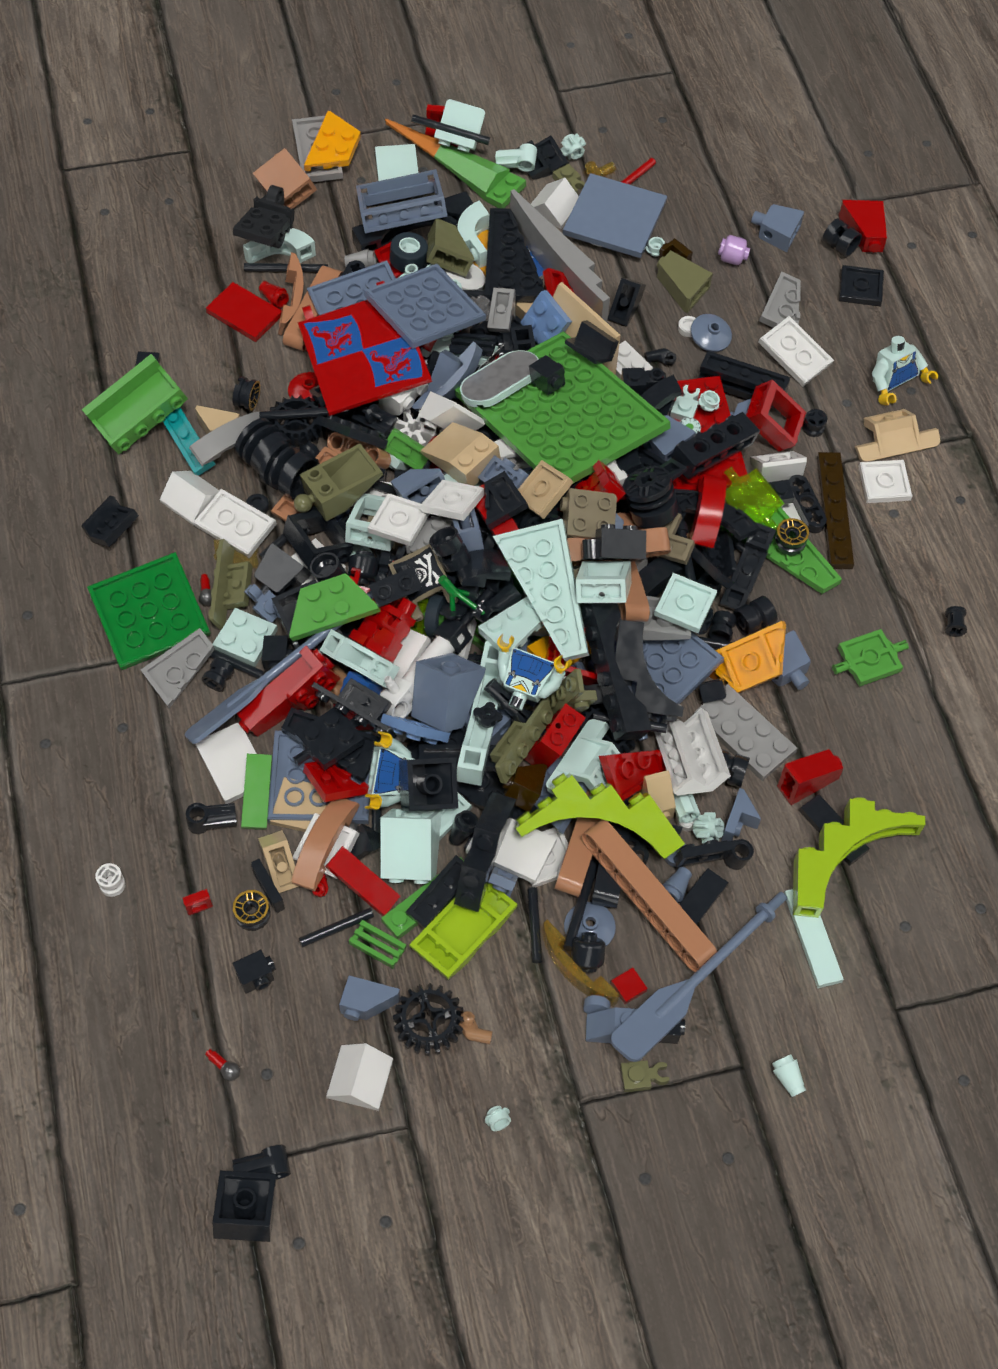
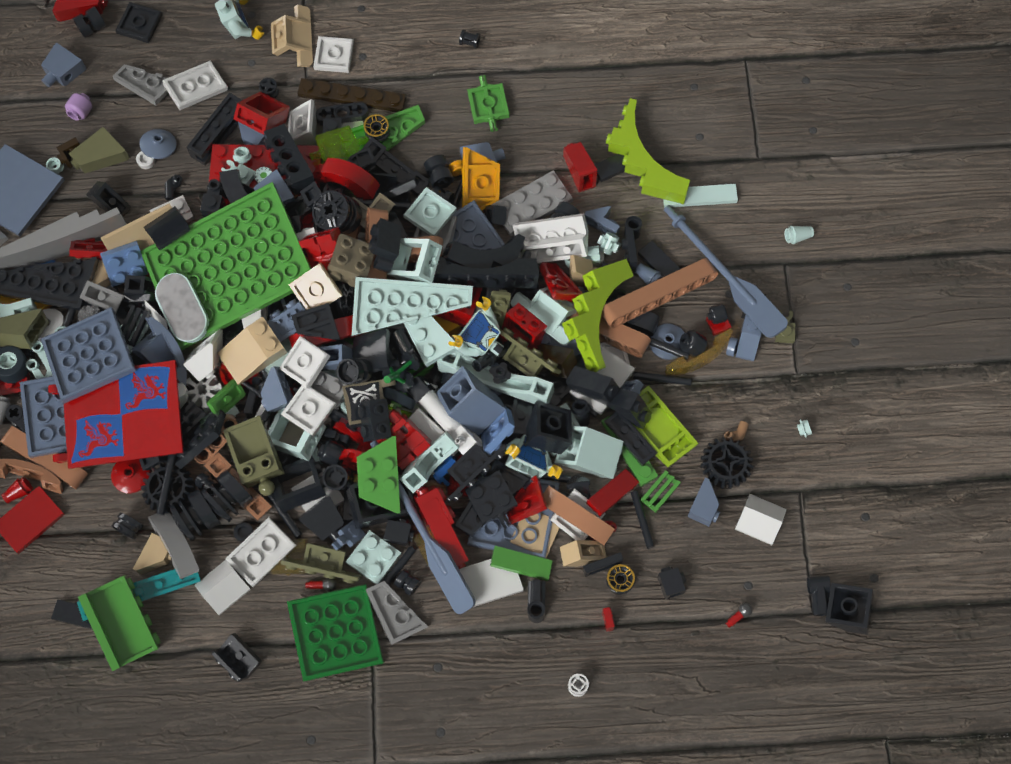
camera: 75 degrees left, 10 degrees up
black brick [529,355,565,395] -> none
none -> black piece [707,304,728,324]

